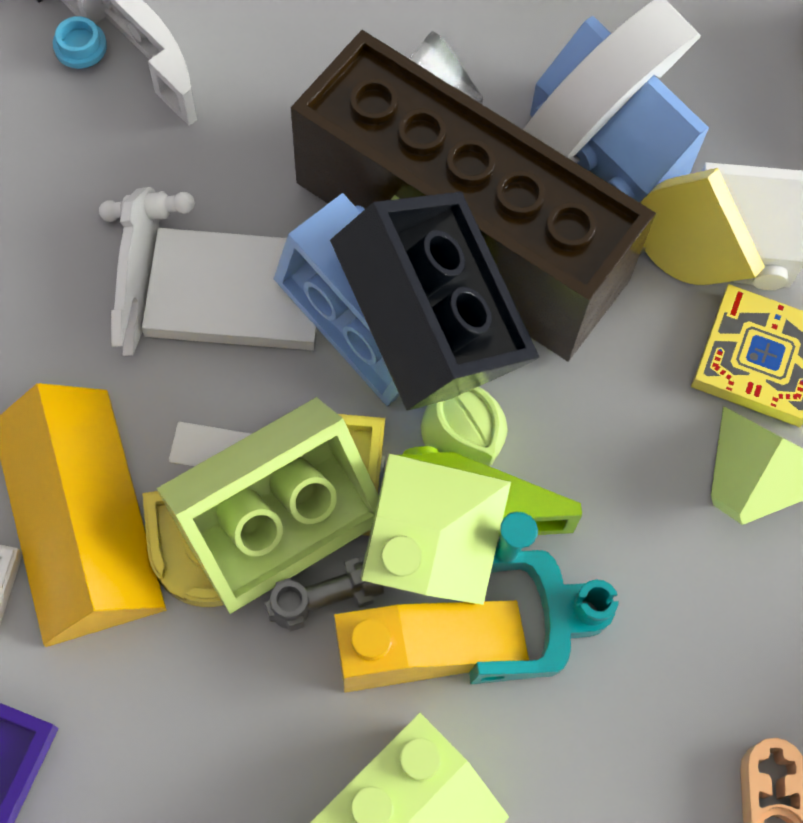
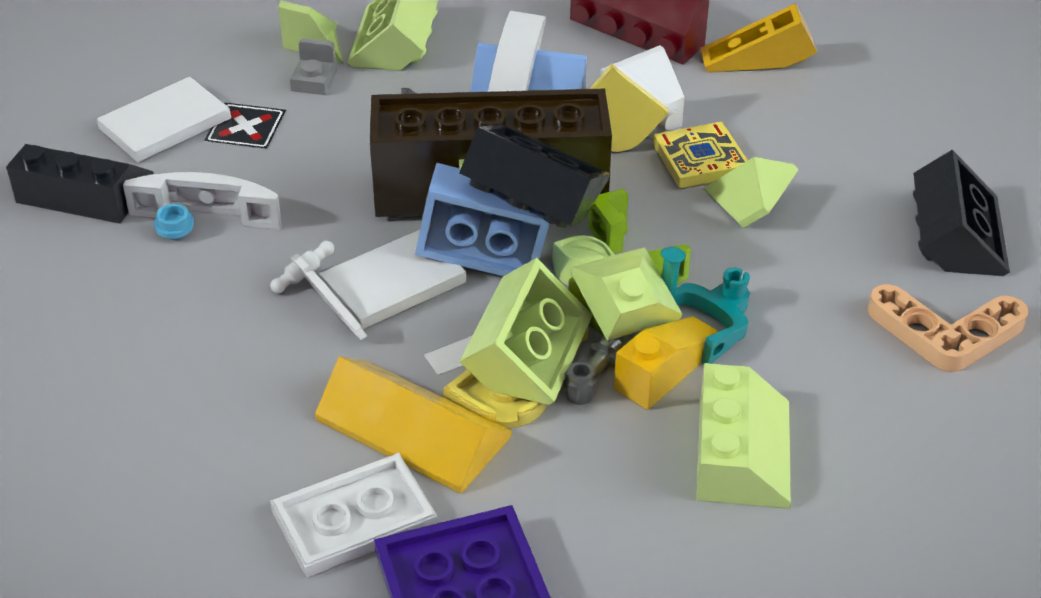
camera: 35 degrees left, 25 degrees down
none -> lime bracket [588,189,629,254]

